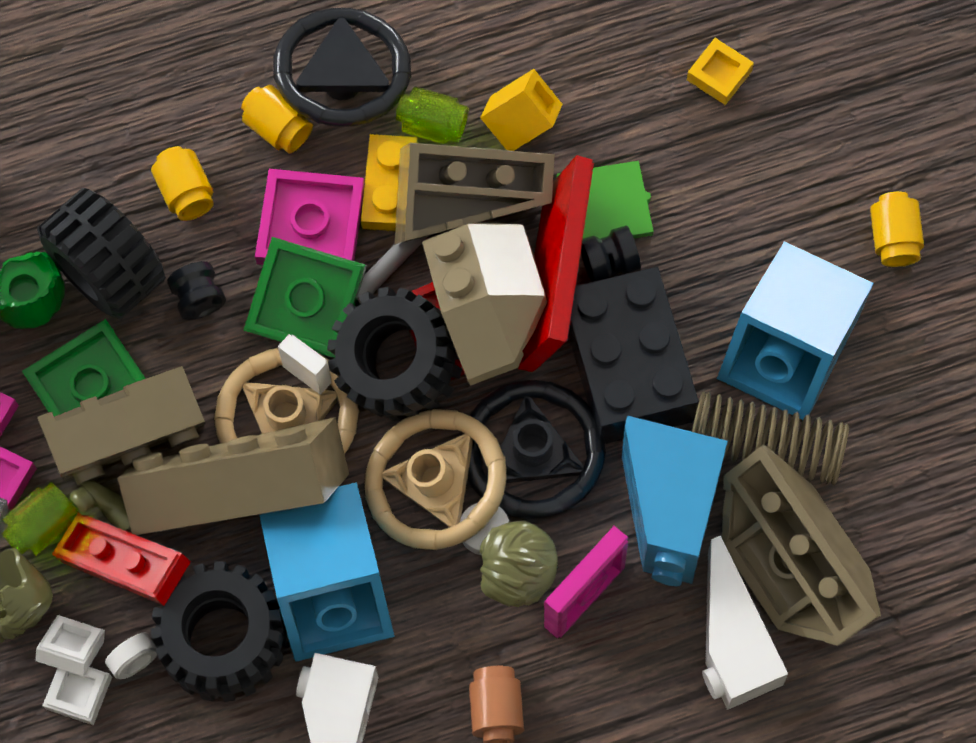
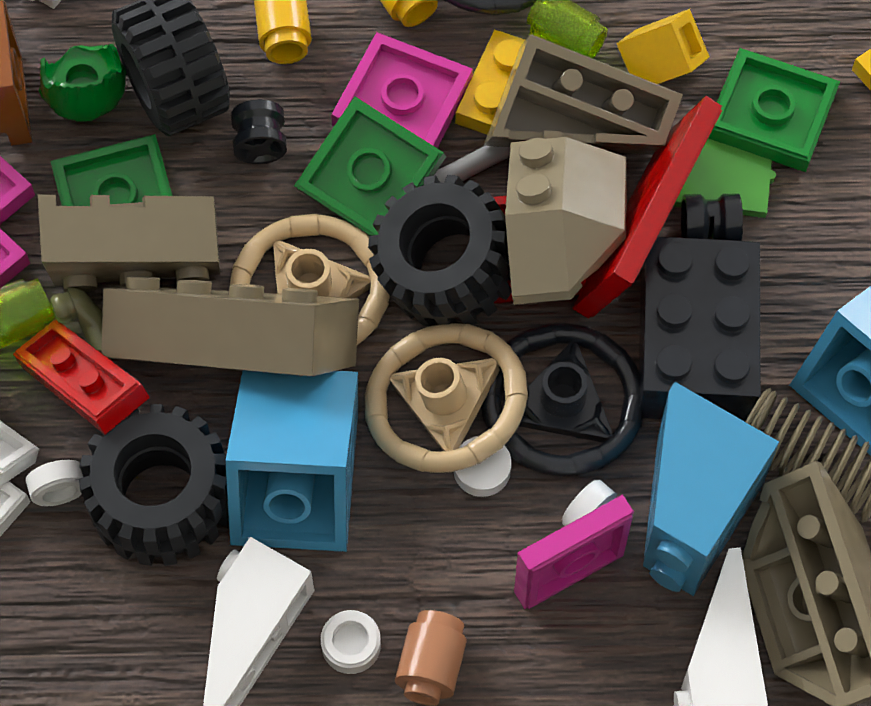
camera: 15 degrees right, 5 degrees down
white tile [278,334,332,395] -> none
olive hair [479,521,558,607] -> none
none -> white tile [321,610,381,674]
none -> white tile [562,480,617,526]
none -> green tile [708,48,840,172]

